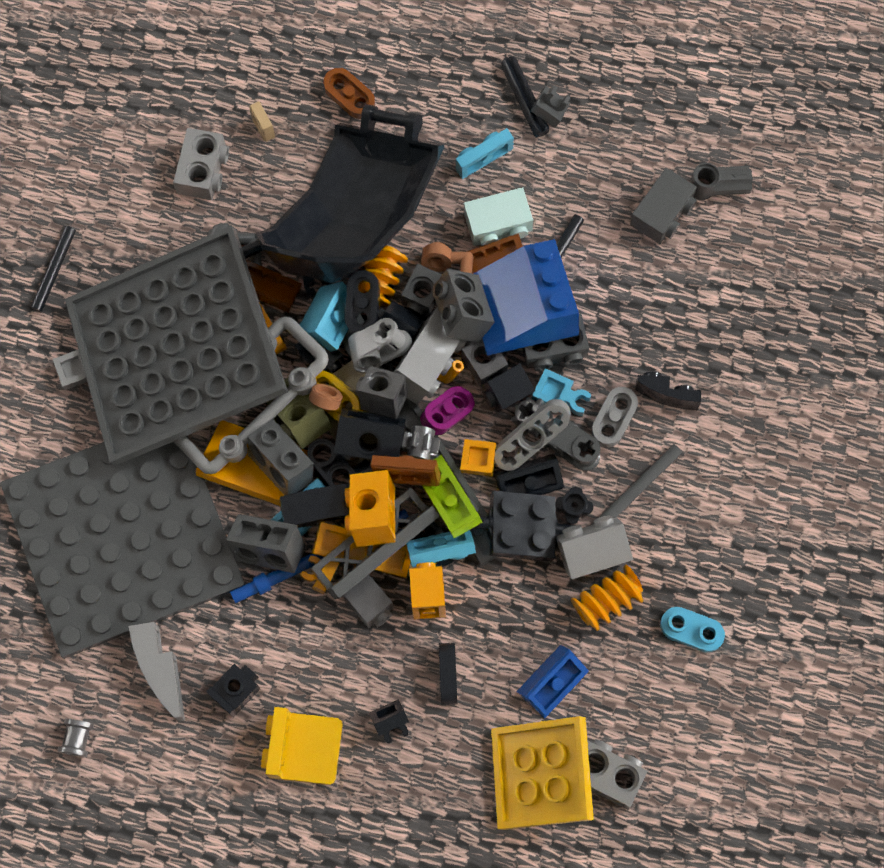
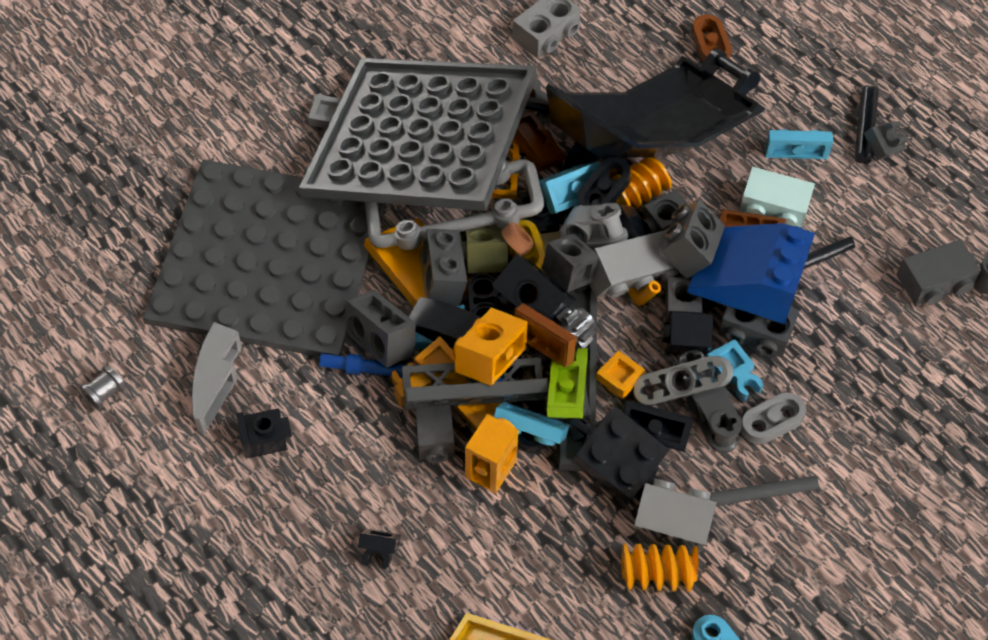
camera: 30 degrees right, 15 degrees down
black bar [30,226,76,313] -> none
tan tile [249,101,275,142] -> none
yellow bracket [261,707,343,785] -> none
magenta plate [420,386,475,435] -> none
nougat plate [421,242,474,273] -> none
black beam [439,643,458,705] -> none
blue slope [516,645,589,718] -> none
black plate [555,487,593,524] -> none
black slope [635,372,701,411] -> none

